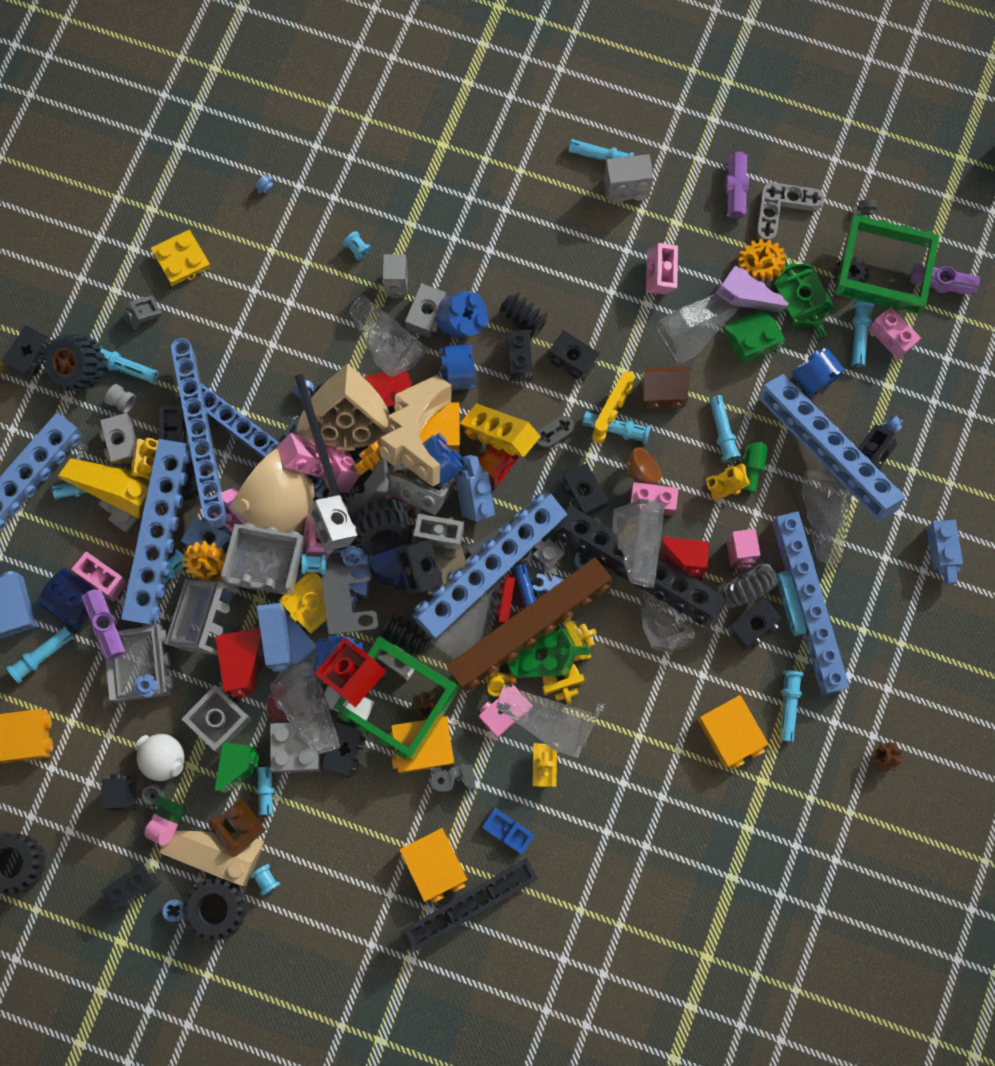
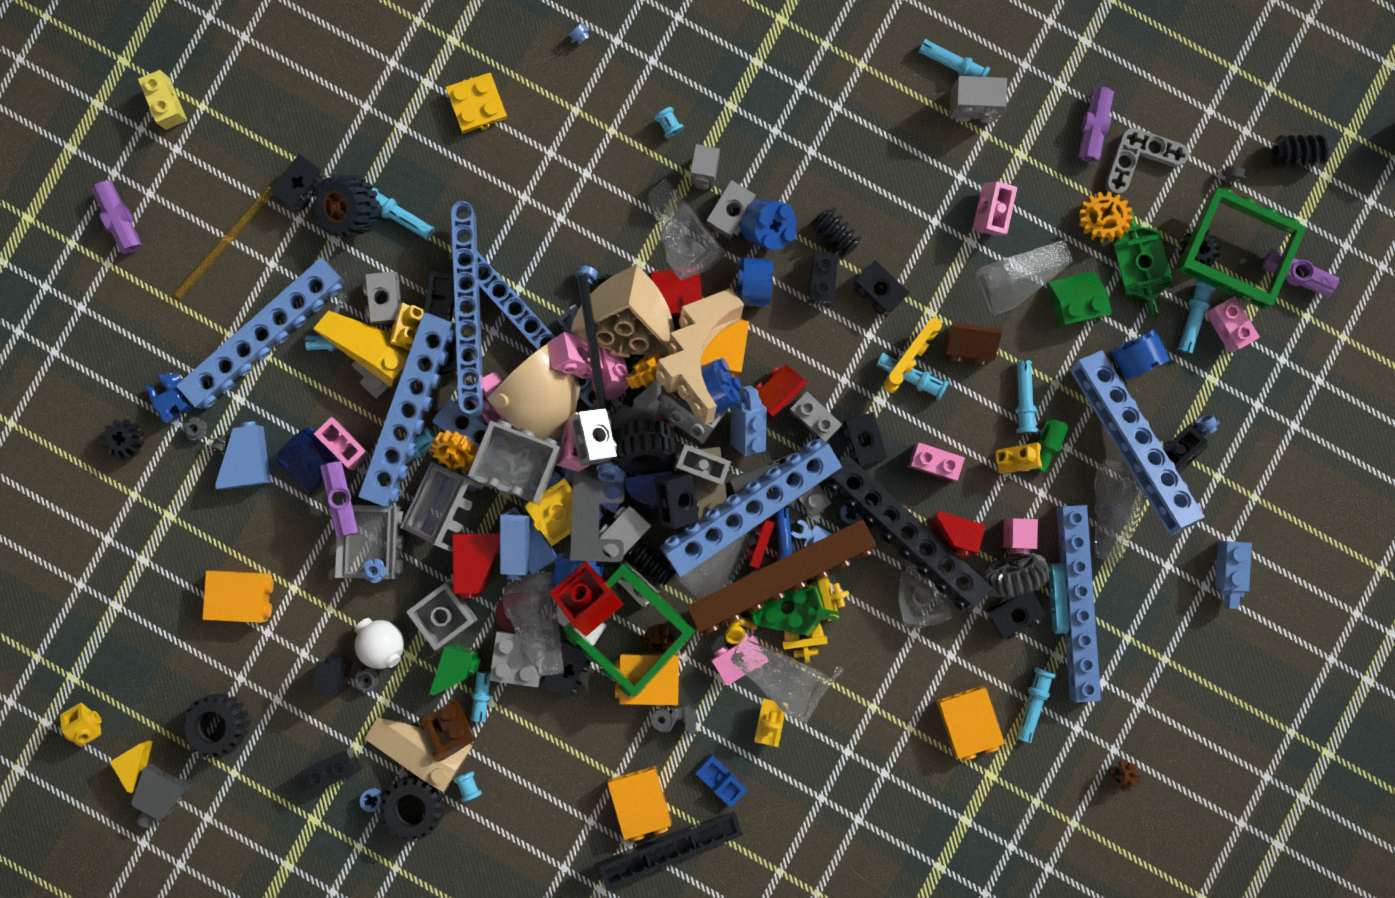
camera: 10 degrees right, 10 degrees up
medium azure pin [6,627,74,683] -> none
light grey wheel [104,384,136,414] -> none
dark grey bracket [125,295,162,330] -> none
leg [145,796,187,846] -> none
medium azure bush [302,553,326,575] -> none
yellow brick [460,403,541,457] -> none
dark grey beam [536,416,574,450] -> none
clear wedge [612,499,664,588] -> none
dark orange piece [627,447,661,485] -> none
lavender slope [716,266,789,313] -> none
none -> light grey brick [599,506,652,557]
none -> light grey brick [789,392,842,442]
none -> black piece [1271,135,1329,166]

